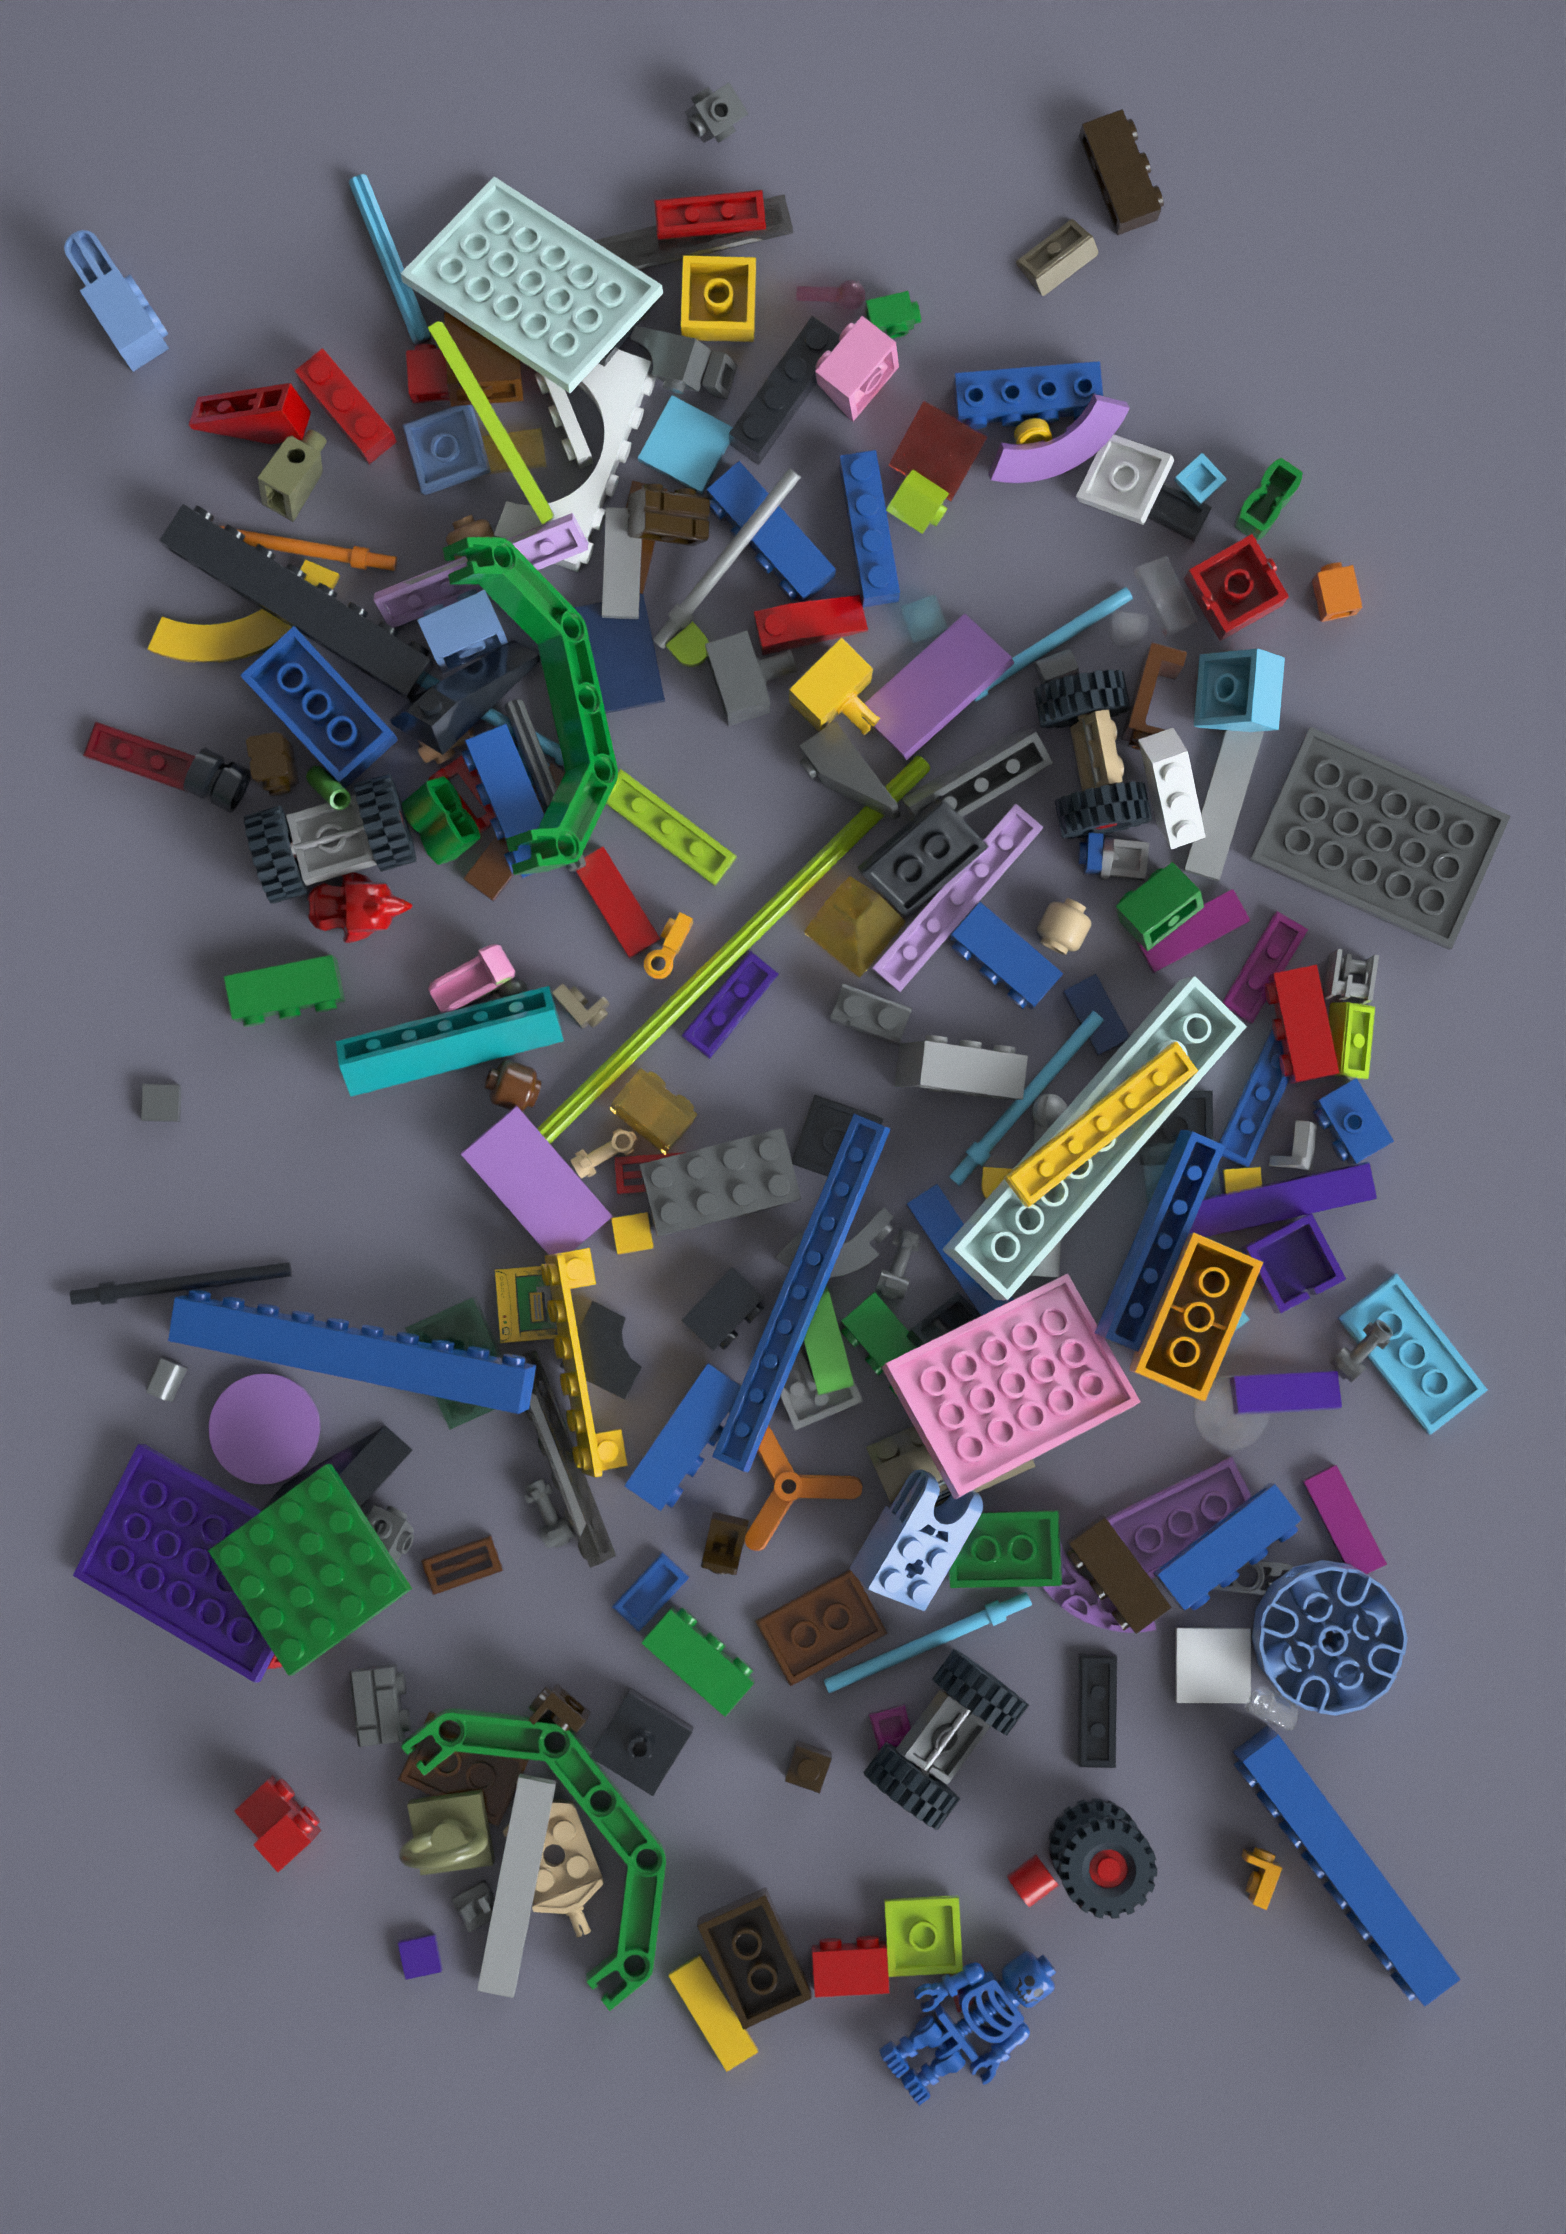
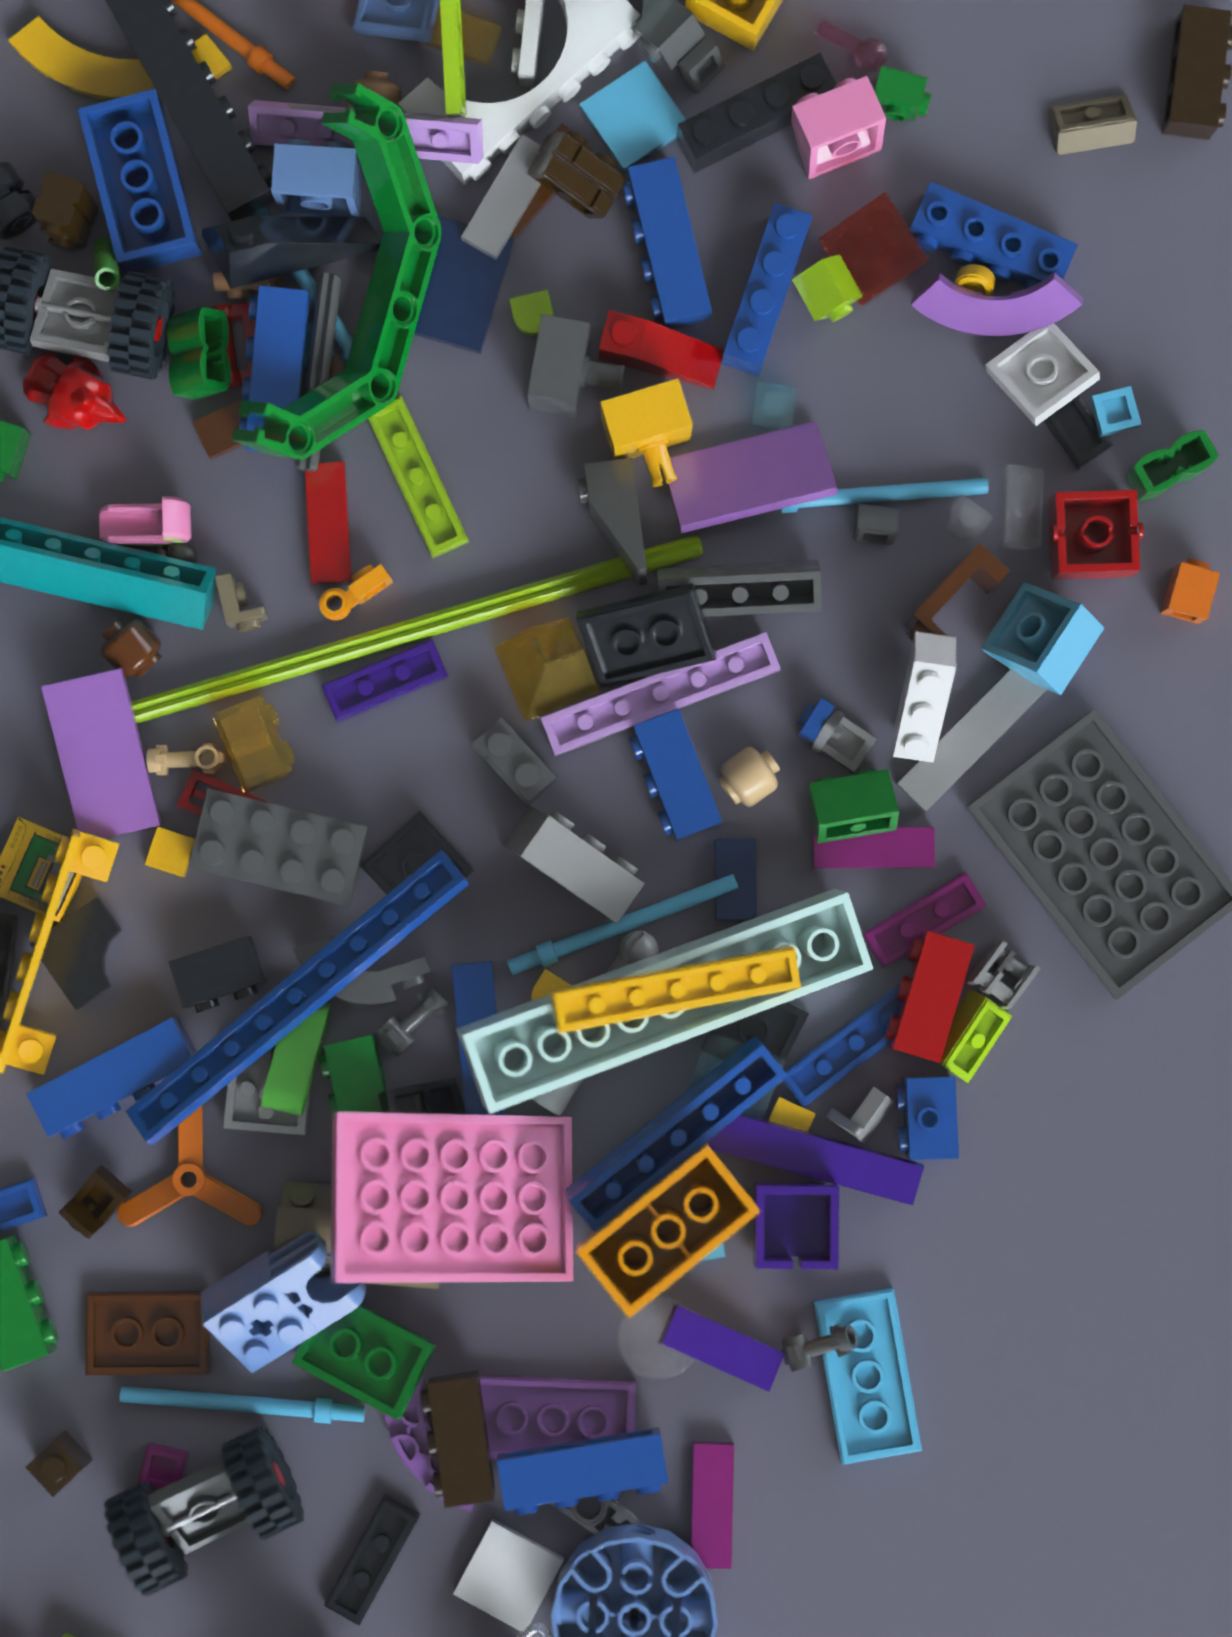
camera: 25 degrees right, 0 degrees up
light grey bar [653,468,801,649] -> none
black plate [1033,669,1152,839] -> none

